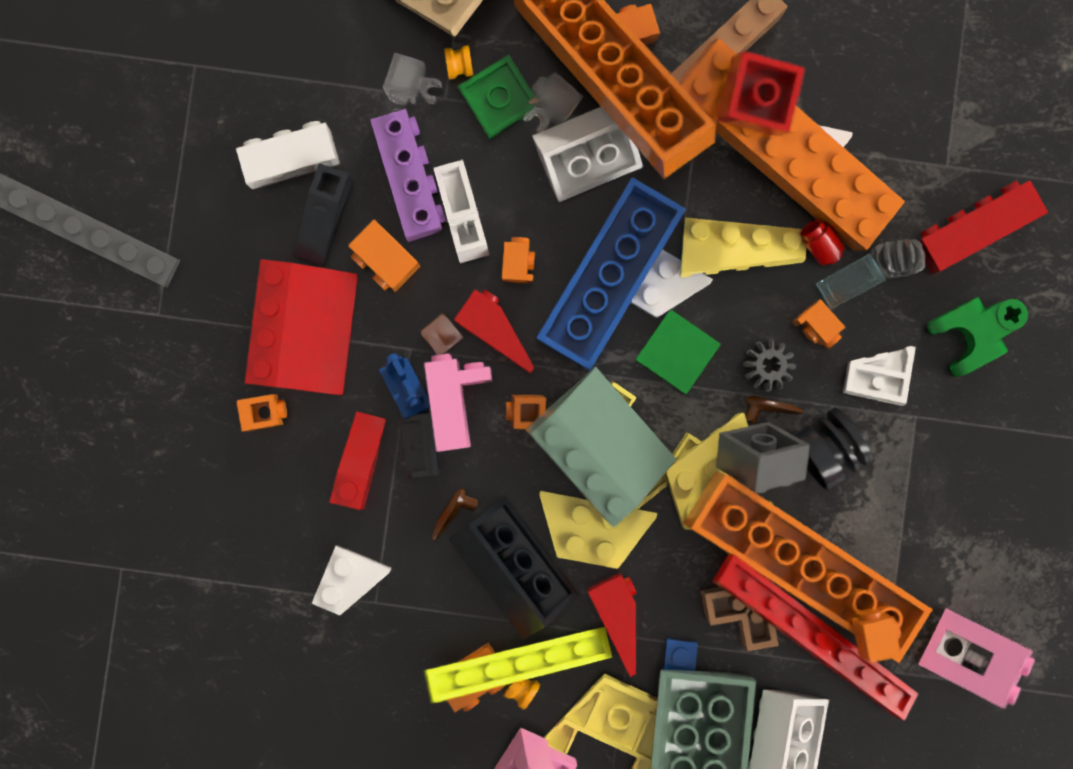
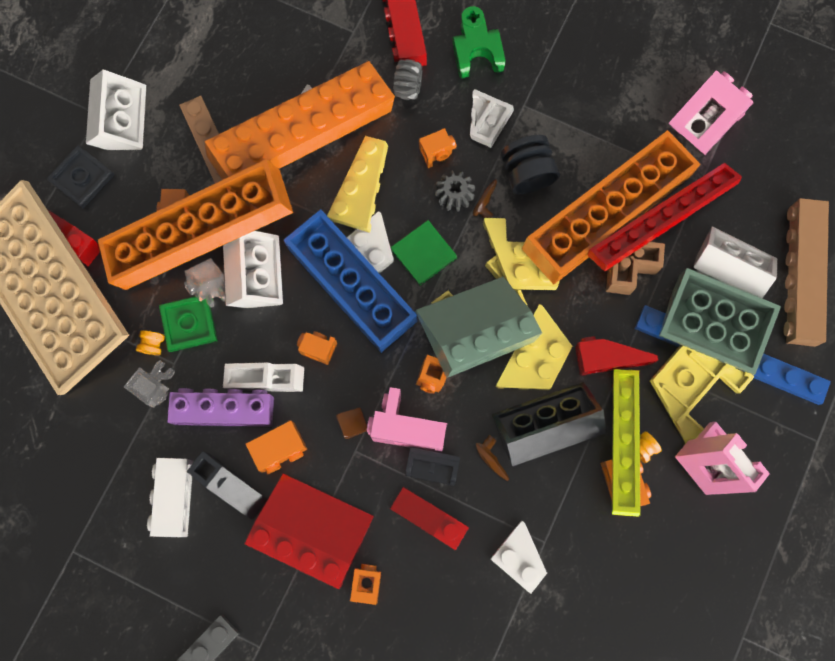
camera: 65 degrees left, 10 degrees down
blue hinge [379,353,431,420] -> none
red slope [454,289,534,374] -> none
dark grey brick [716,422,810,493] -> none
red brick [717,51,805,136] -> none
red brick [801,219,845,265] -> none
clear light blue tile [816,253,885,310] -> none
orange brick [852,609,901,663] -> none

